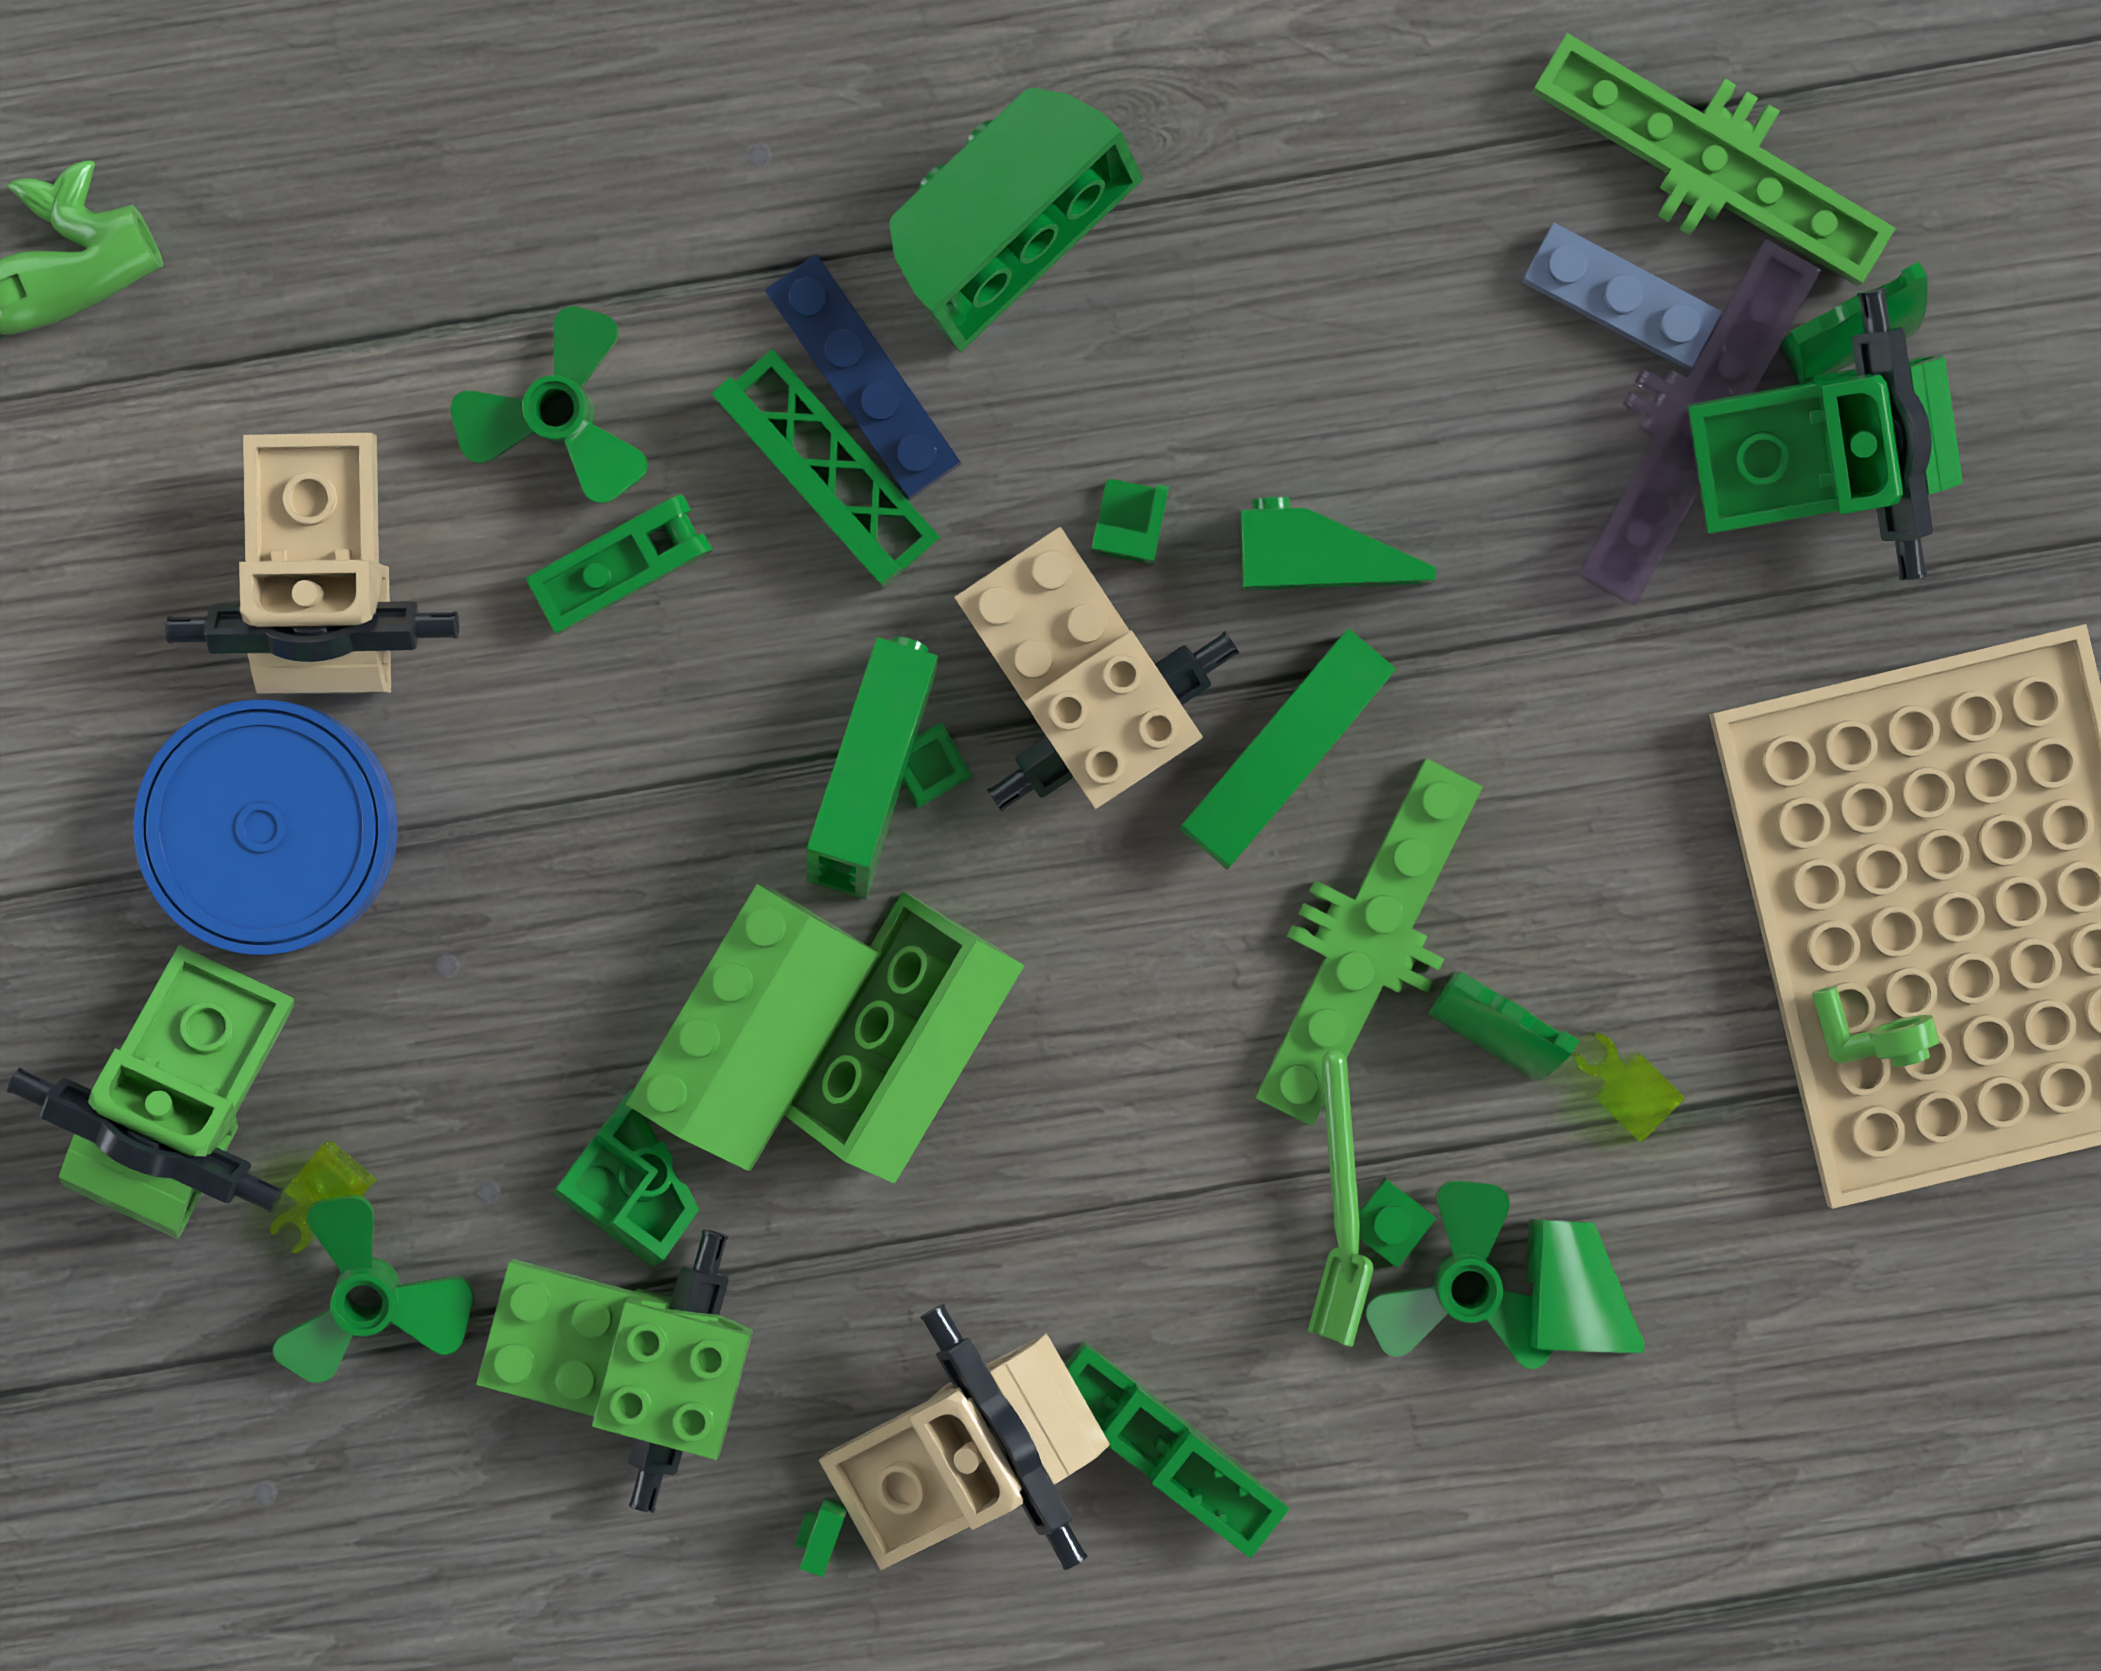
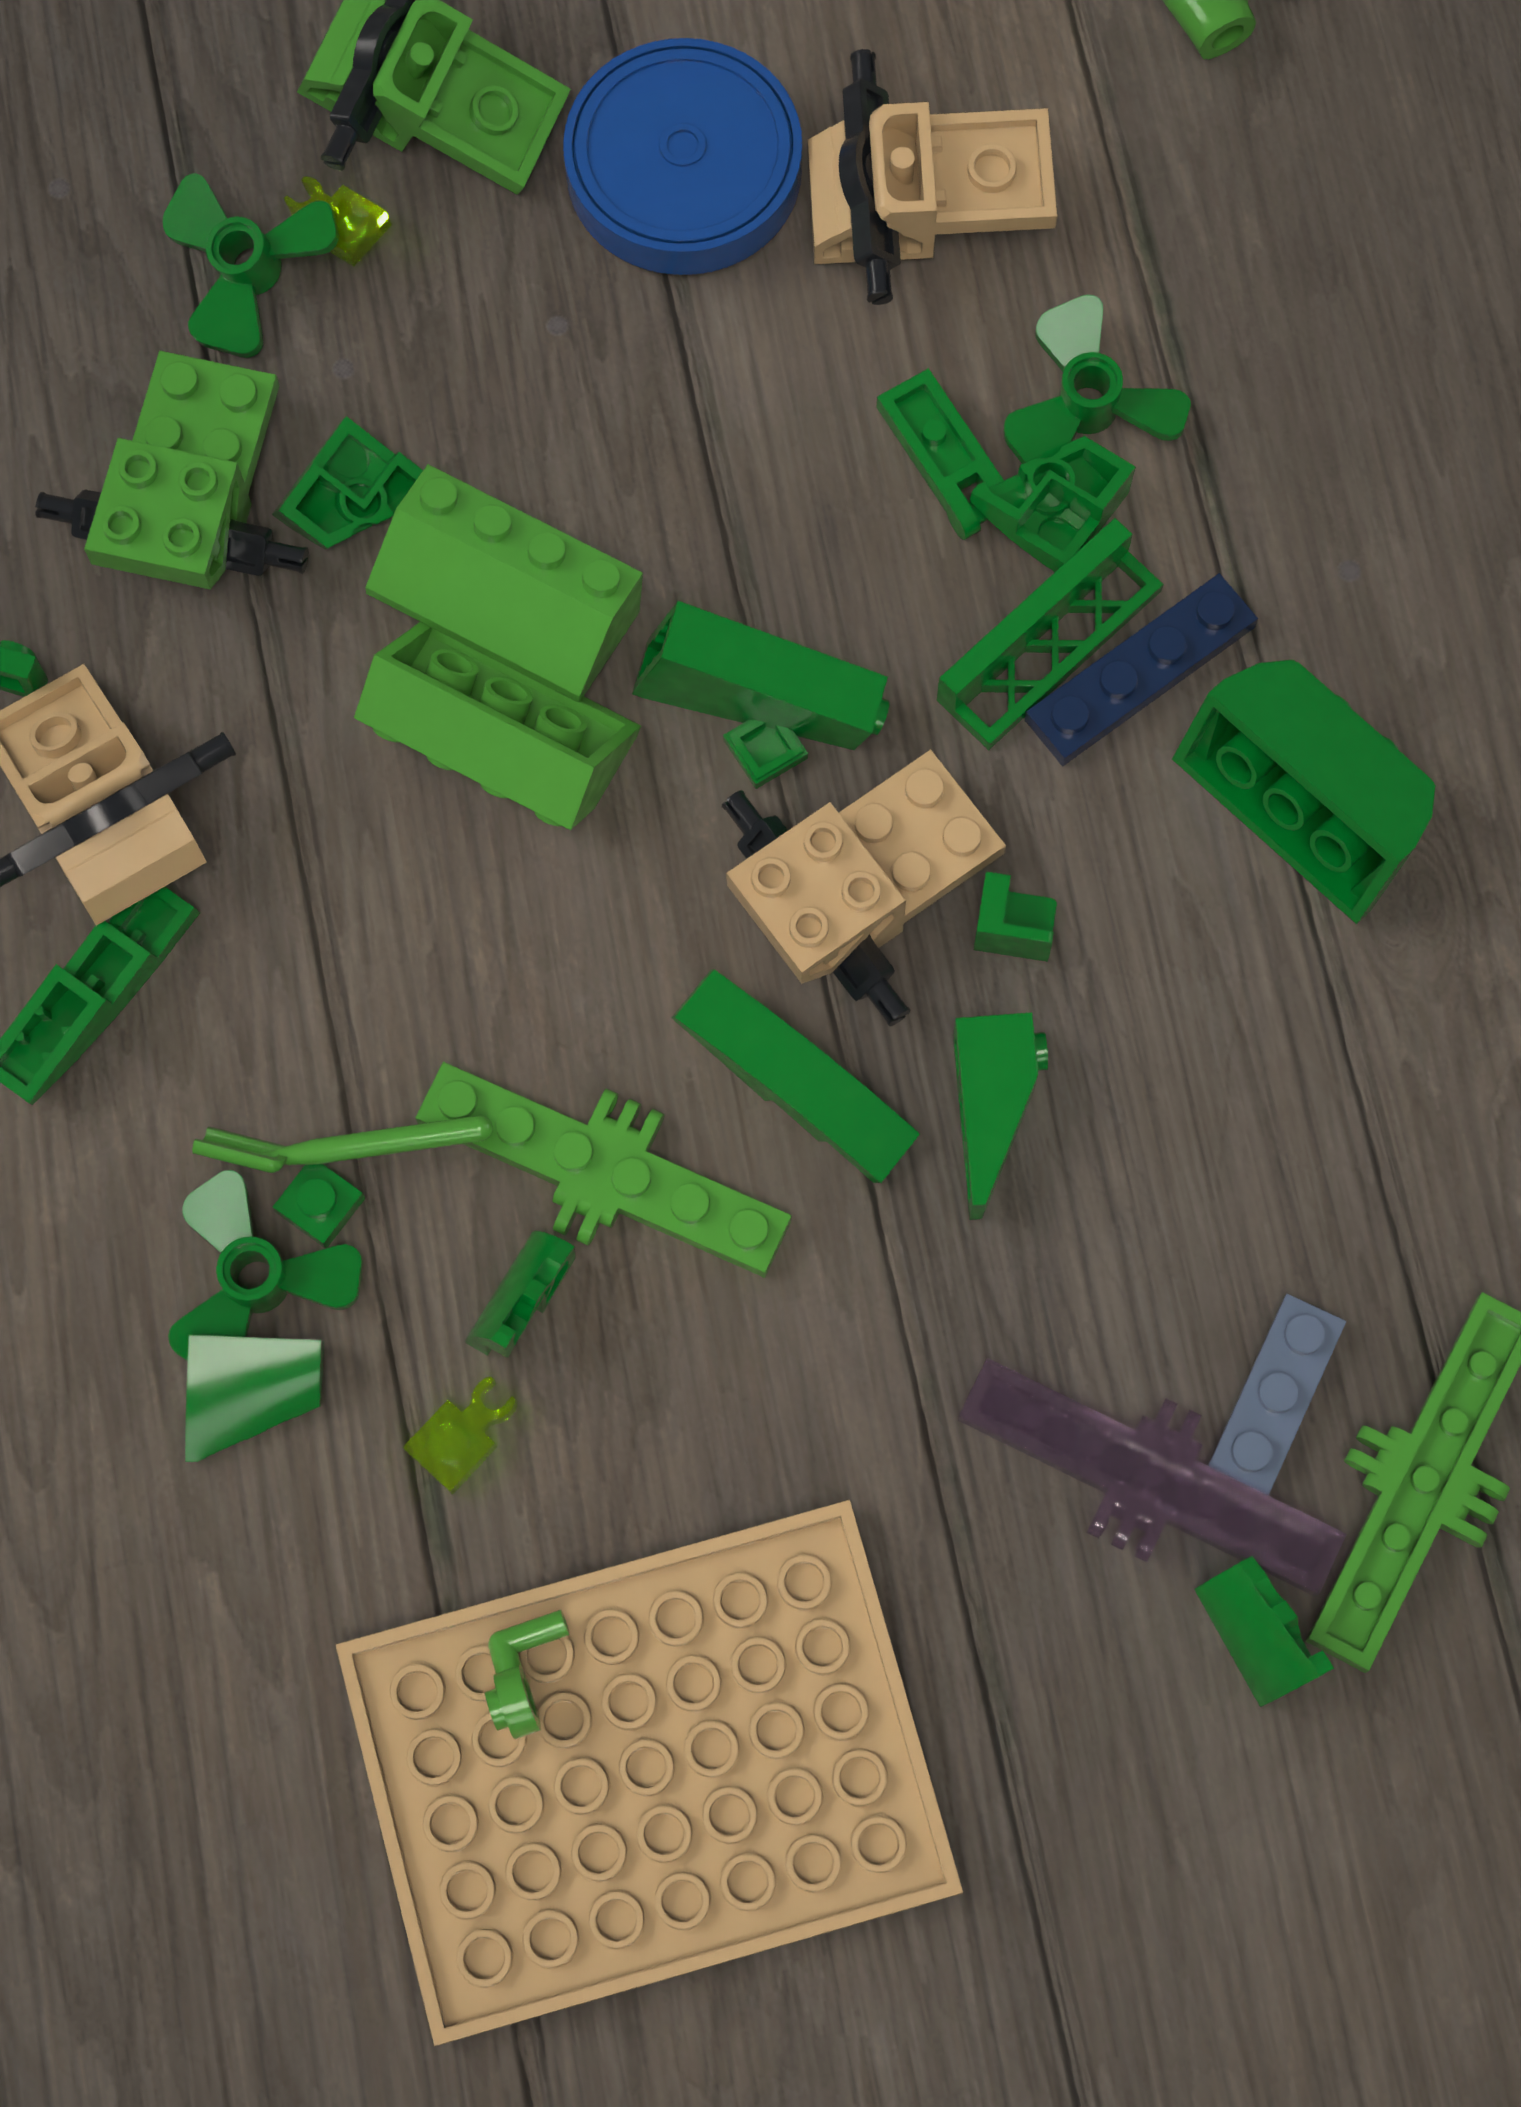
camera: 85 degrees right, 15 degrees down
green piece [1687,288,1963,580] -> none
none -> green slope [970,436,1136,572]

